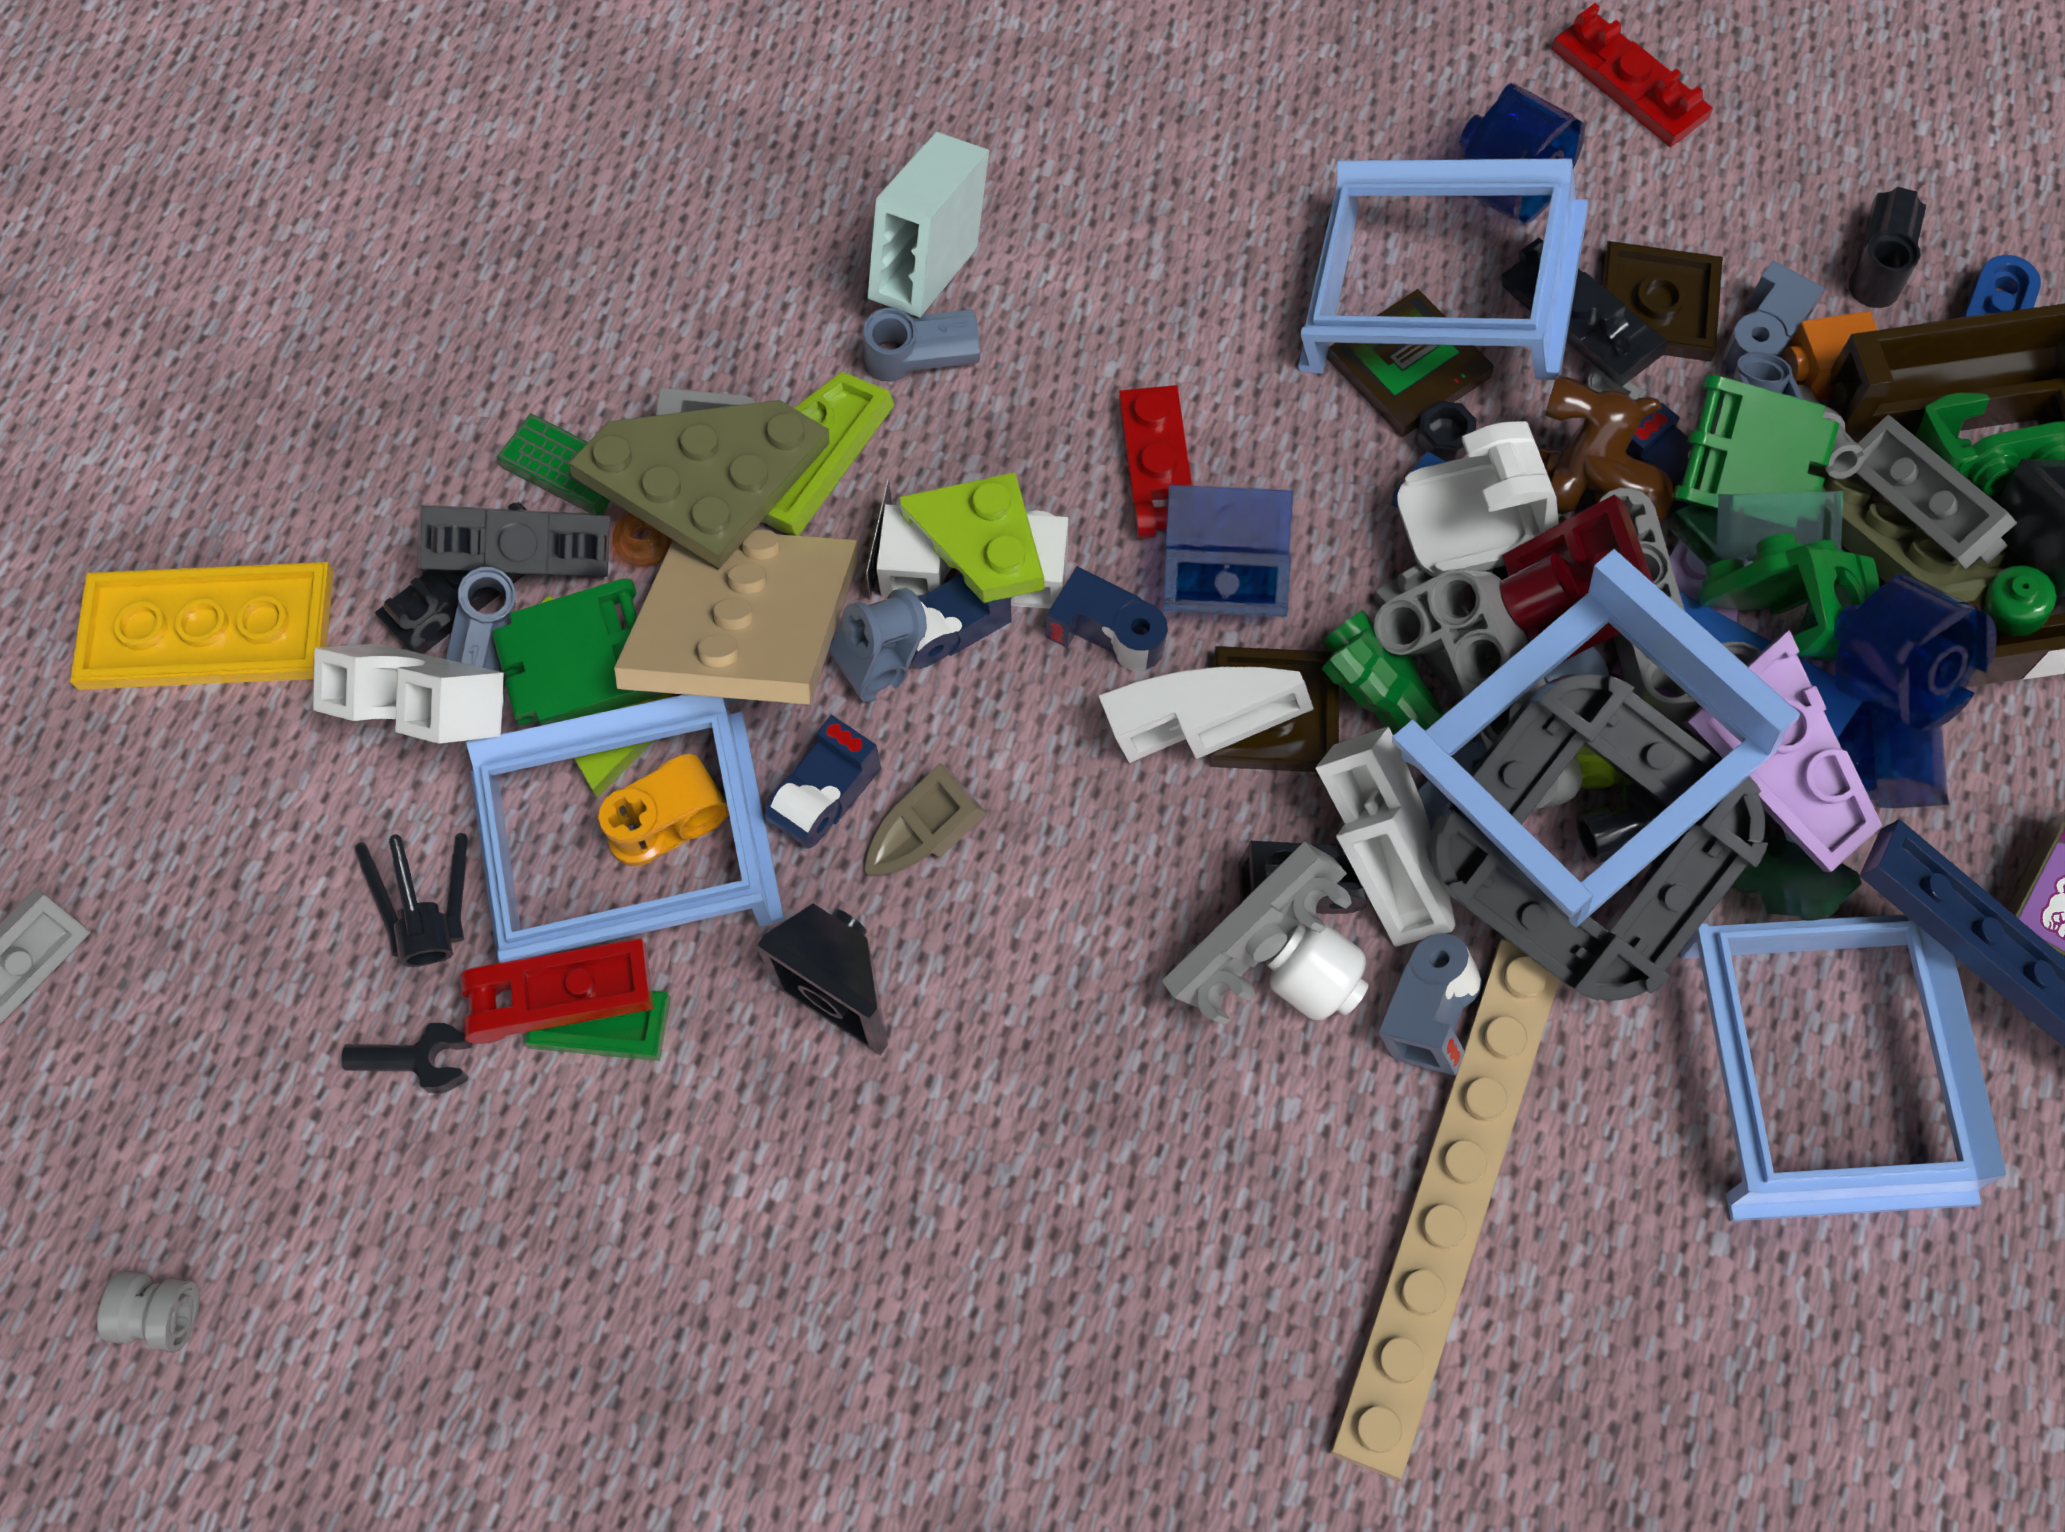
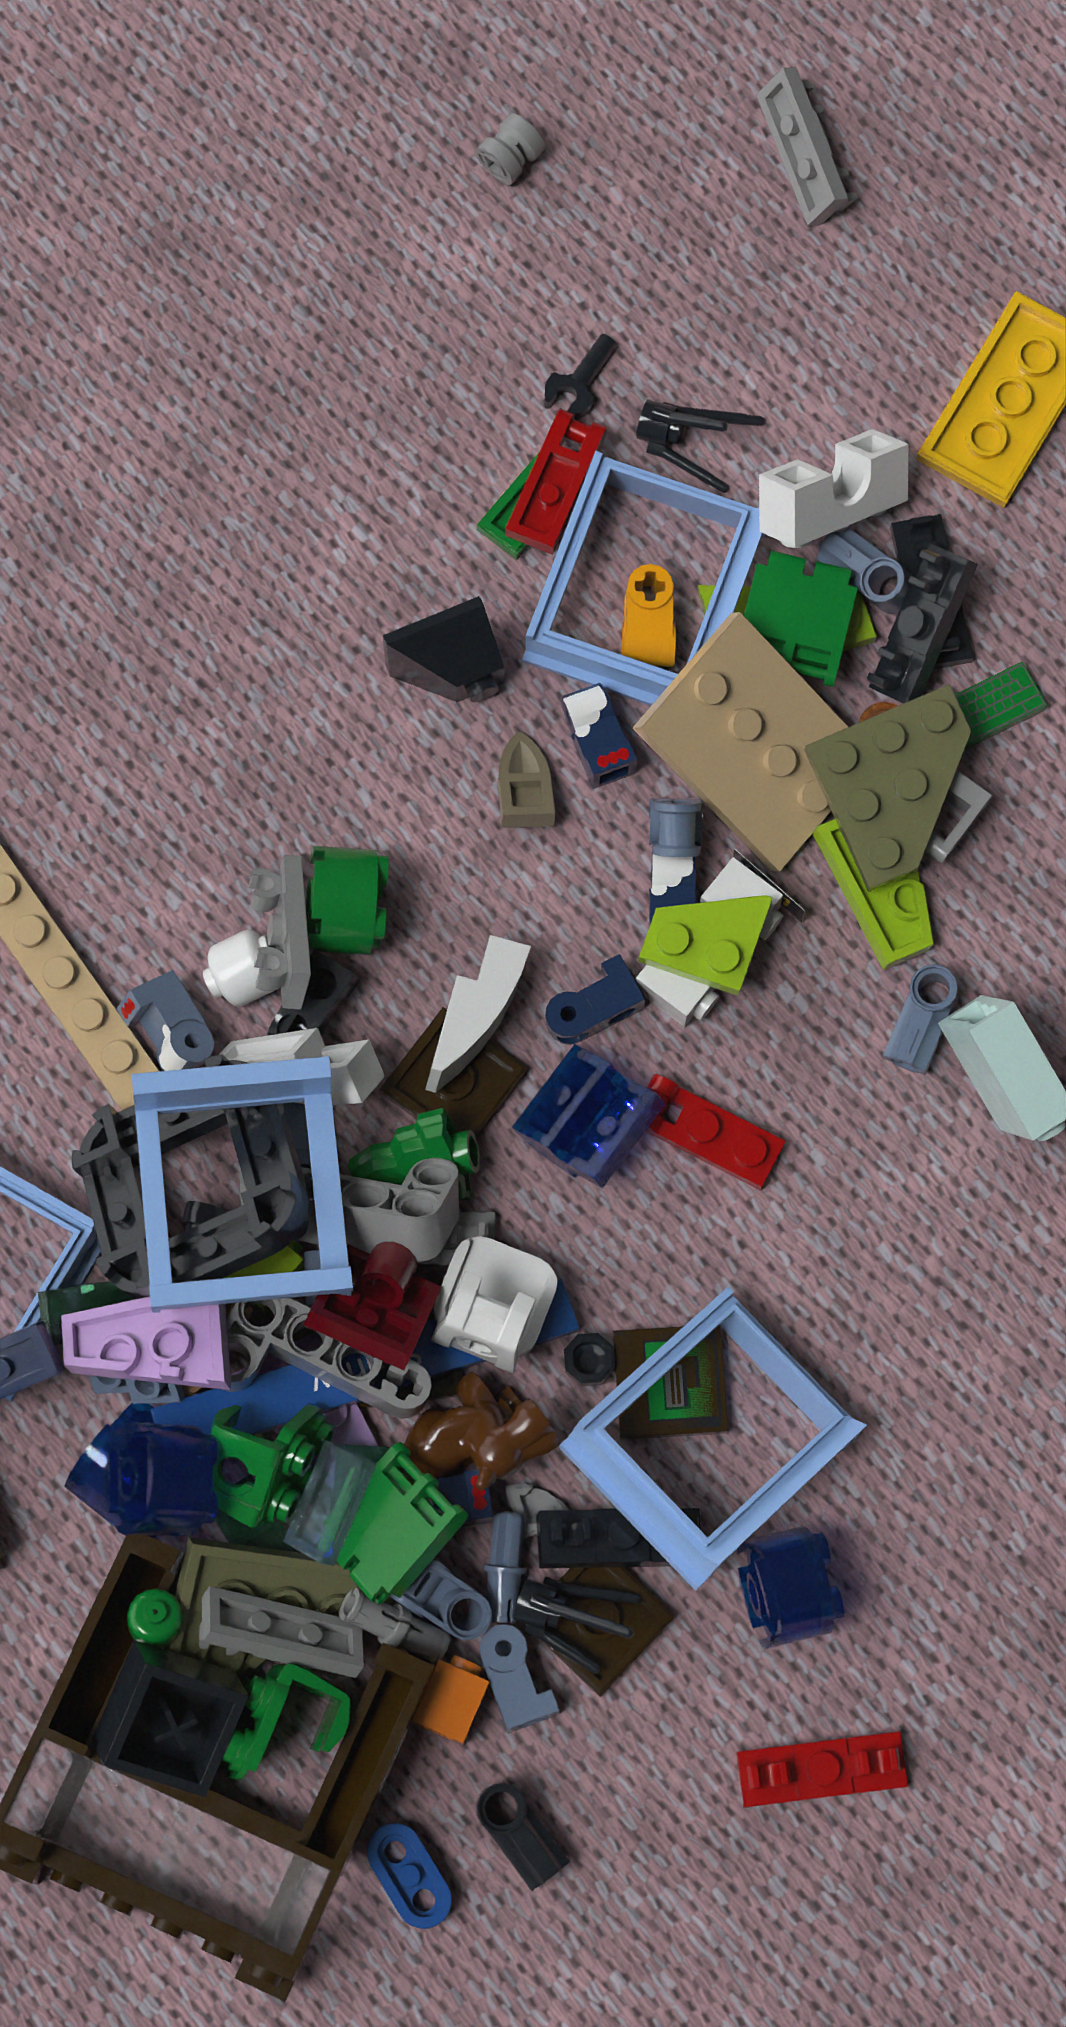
camera: 120 degrees right, 10 degrees up
none -> green brick [306,846,389,955]
none -> sand blue axle [483,1511,527,1623]
none -> black plant [513,1577,641,1674]

